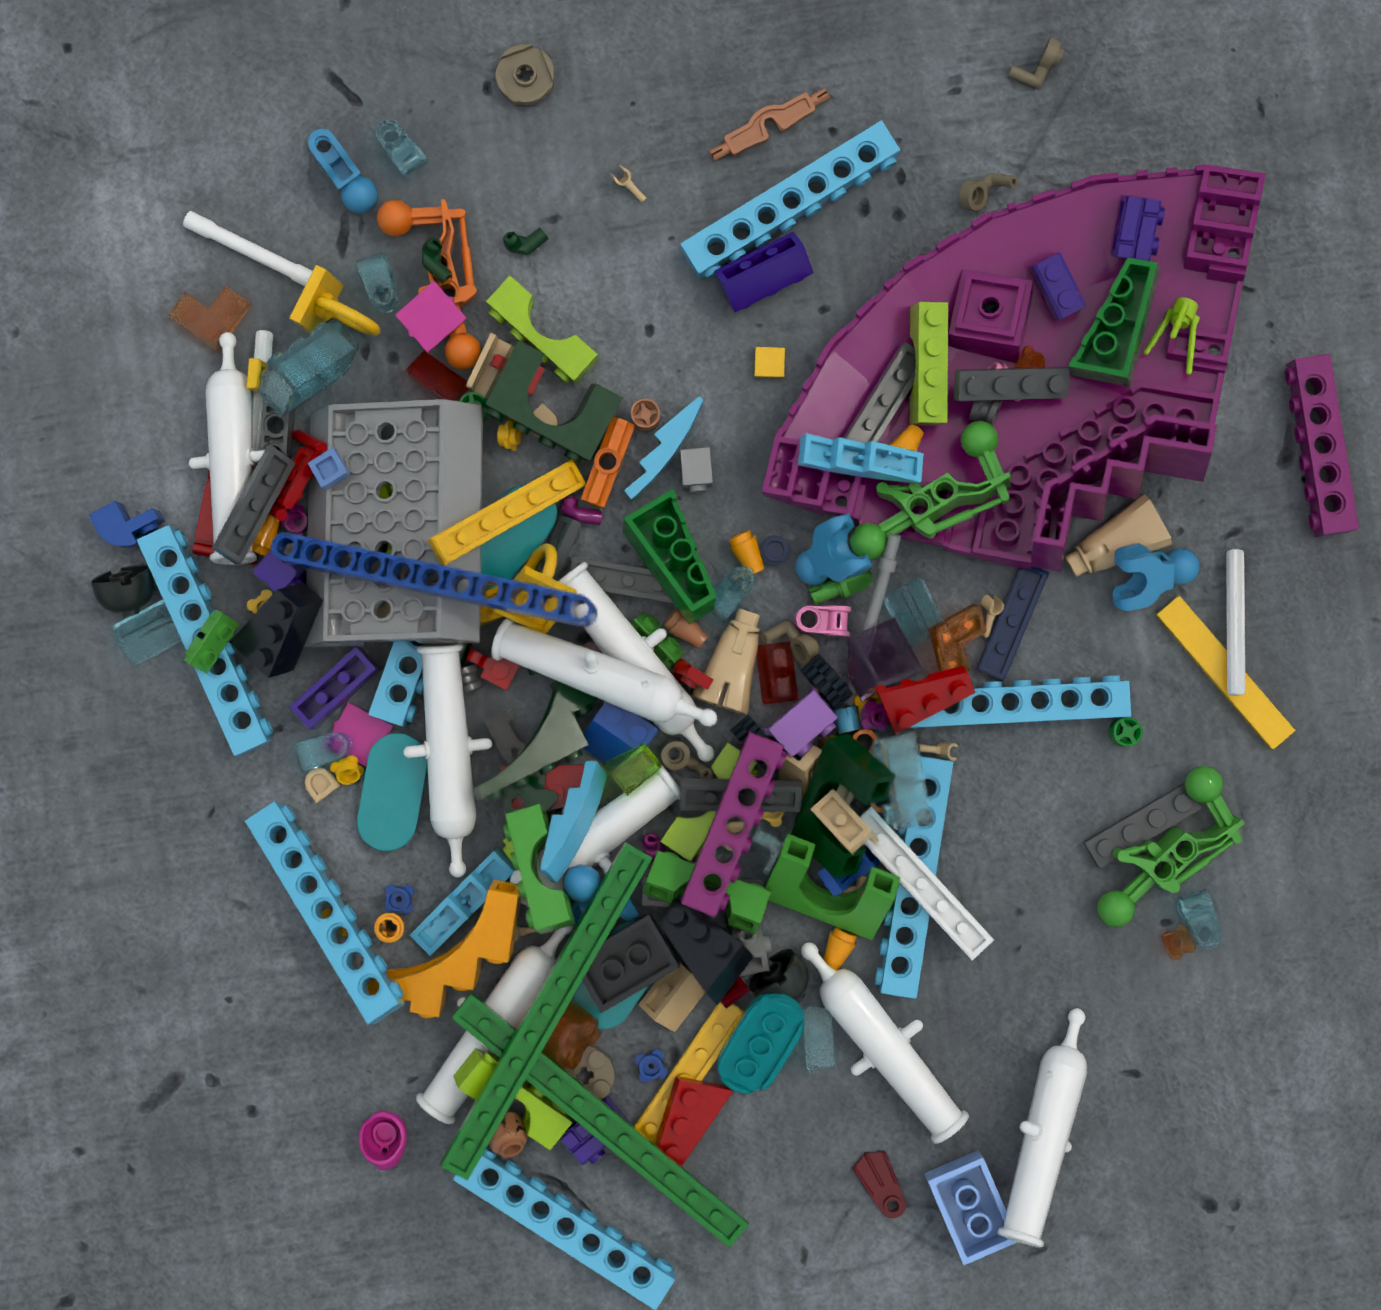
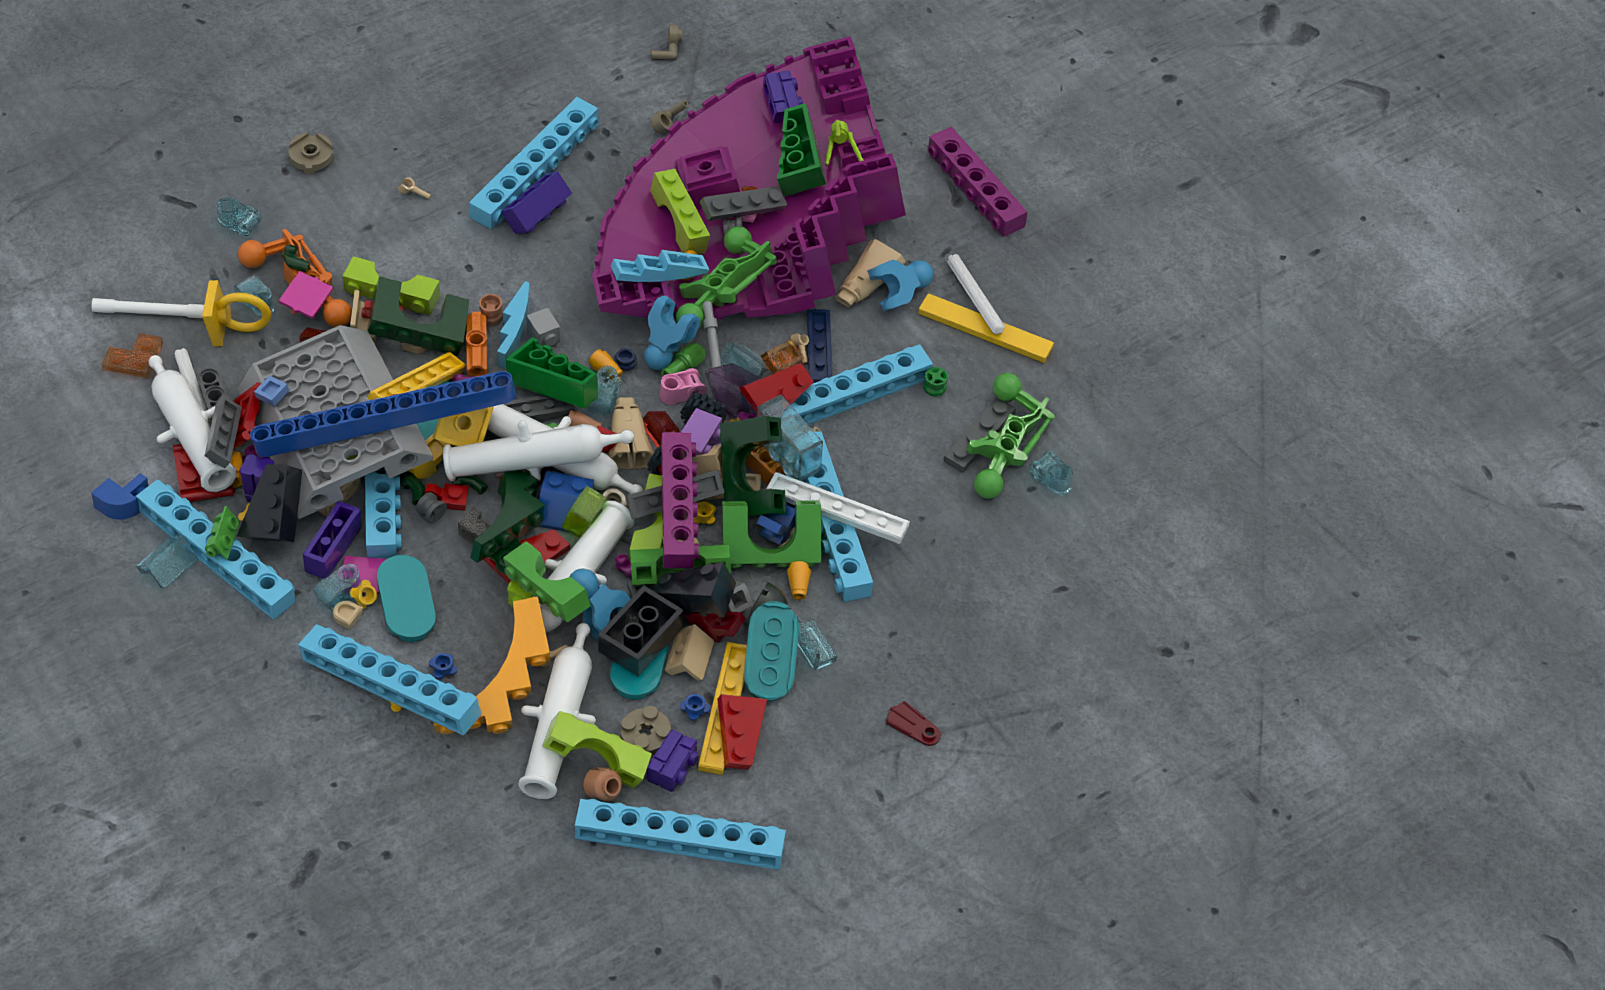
camera: 30 degrees left, 35 degrees down
pearl dark grey cylinder [91,565,154,617] -> none
yellow tile [246,358,269,393] -> none
clear light blue brick [258,319,360,418] -> none
dark azure piece [308,129,378,214] -> none
dark pink hair [359,1110,407,1170] -> none
light orange cone [374,913,404,943] -> none
white piece [403,643,492,877] -> none
medium azure slope [410,848,515,956] -> none
green plate [440,842,652,1181] -> none
green plate [451,992,749,1248] -> none
yellow plate [497,420,521,451] -> none
dark green arm [503,227,549,255] -> none
medium azure slope [540,761,607,883] -> none
clear orange brick [542,999,602,1069] -> none
nougat piece [709,87,830,162] -> none
clear light blue panel [750,827,784,875] -> none
yellow tile [754,347,785,379] -> none
dark tan plate [761,620,819,665] -> none
white piece [801,942,969,1144] -> none
tan panel [811,789,879,854] -> none
dark grey plate [843,342,916,443] -> none
light blue brick [924,1150,1017,1265] -> none
white piece [997,1008,1087,1248] -> none
dark purple brick [1029,252,1086,321] -> none
clear orange plate [1162,925,1196,960] -> none

